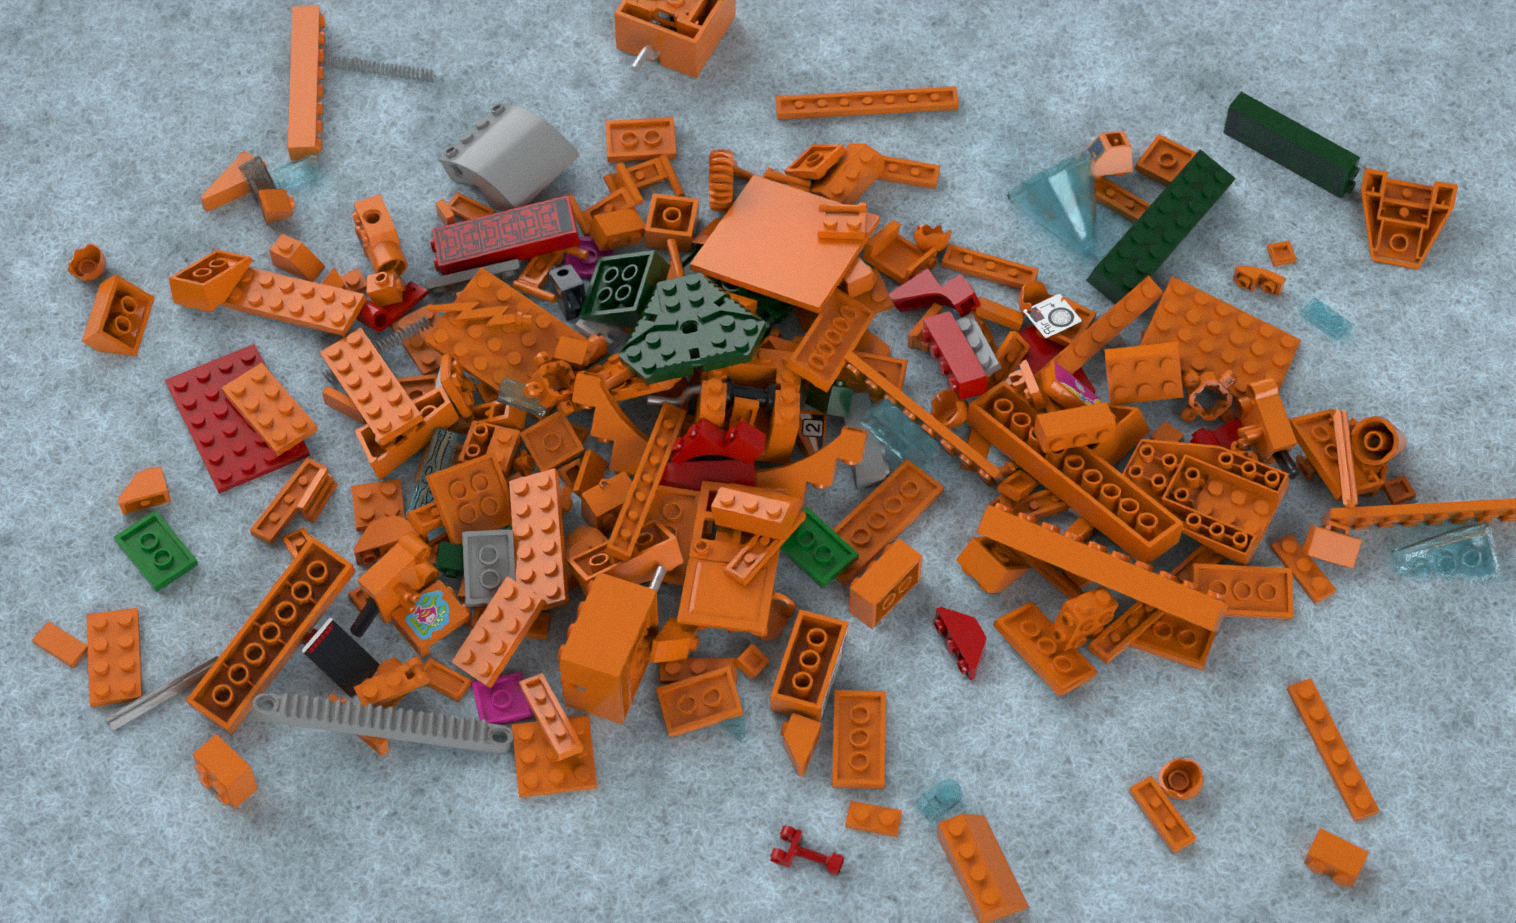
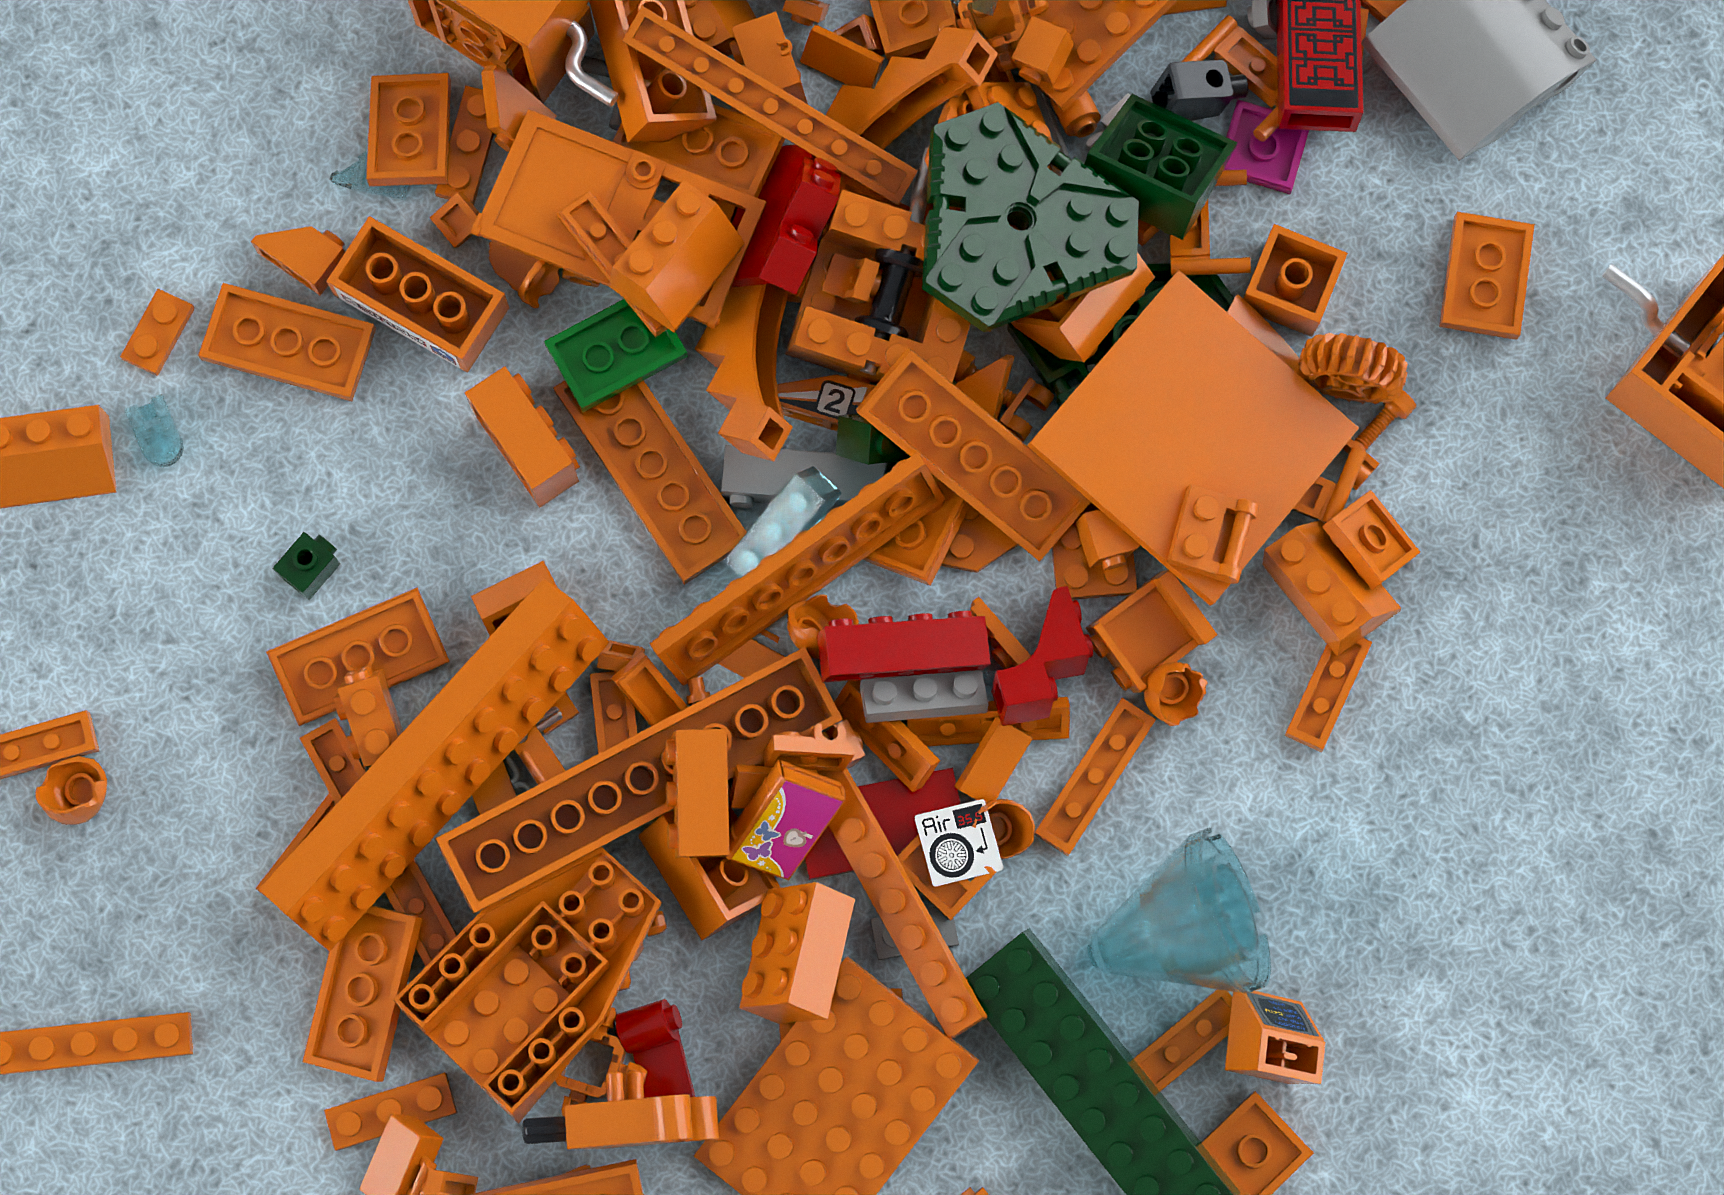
camera: 100 degrees right, 20 degrees up
orange plate [569,162,644,237] -> none
orange brick [588,208,646,251] -> none
orange plate [603,154,685,197] -> none
red bar [770,825,845,876] -> none
orange plate [776,86,959,120] -> none
red slope [933,607,987,680] -> none
orange tile [1150,421,1184,442] -> none
orange piece [1180,369,1238,423] -> none
none -> dark green brick [272,532,340,600]

